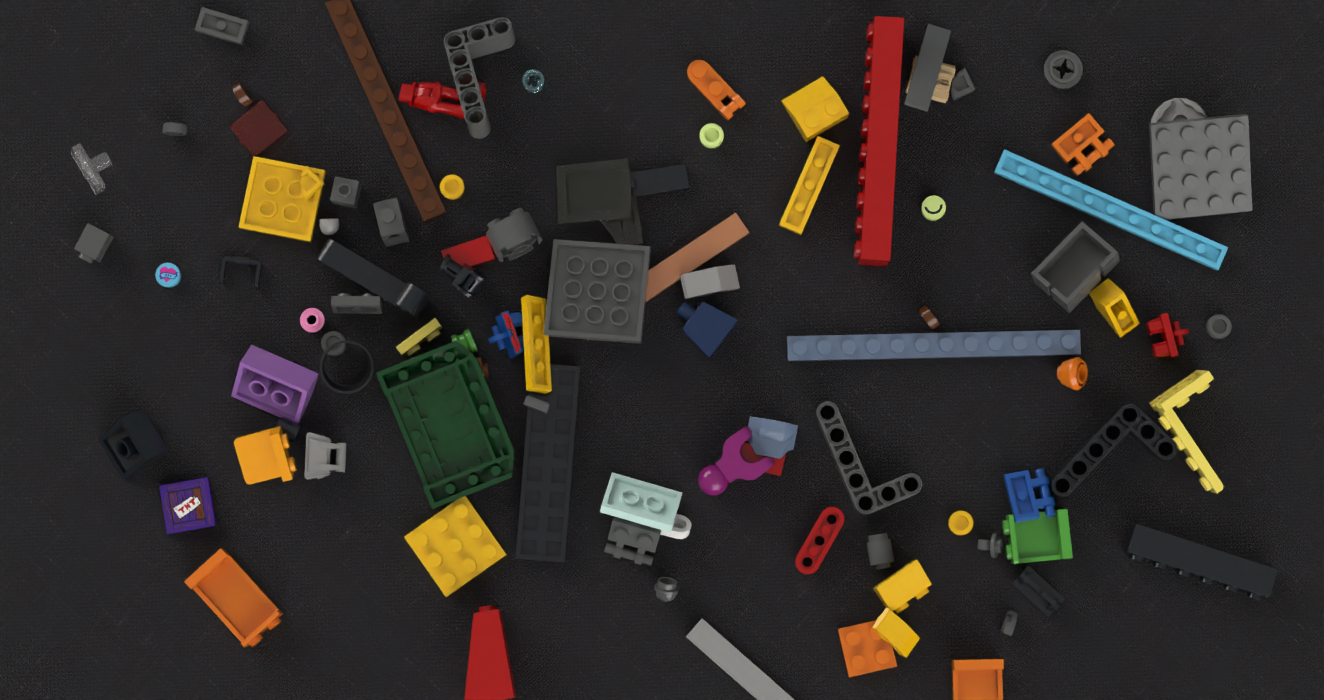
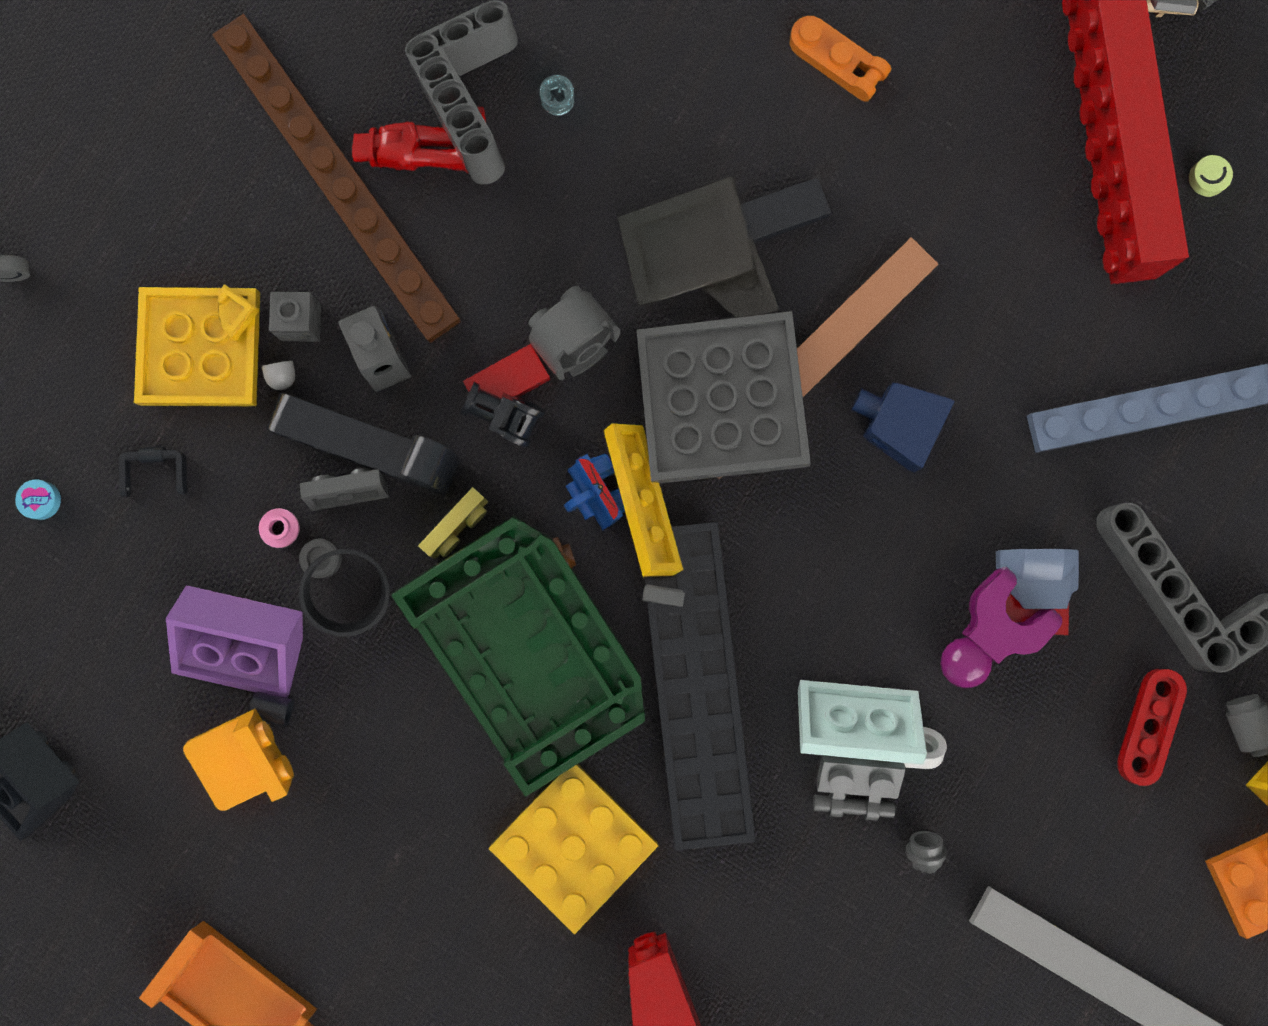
camera: 15 degrees left, 0 degrees up
tile [159,477,217,534] -> none
dark grey plate [195,7,249,45] -> none
clear red piece [230,100,288,157] -> none
reddish brown tile [232,82,253,106] -> none
light grey piece [304,432,346,480] -> none
yellow tile [440,175,465,200] -> none
bright green wheel [451,329,478,353] -> none
light grey slope [680,264,740,299] -> none
yellowish green tile [699,123,724,149] -> none
yellow plate [779,136,840,235] -> none
yellow slope [781,76,849,142] -> none
reddish brown tile [919,305,940,329] -> none

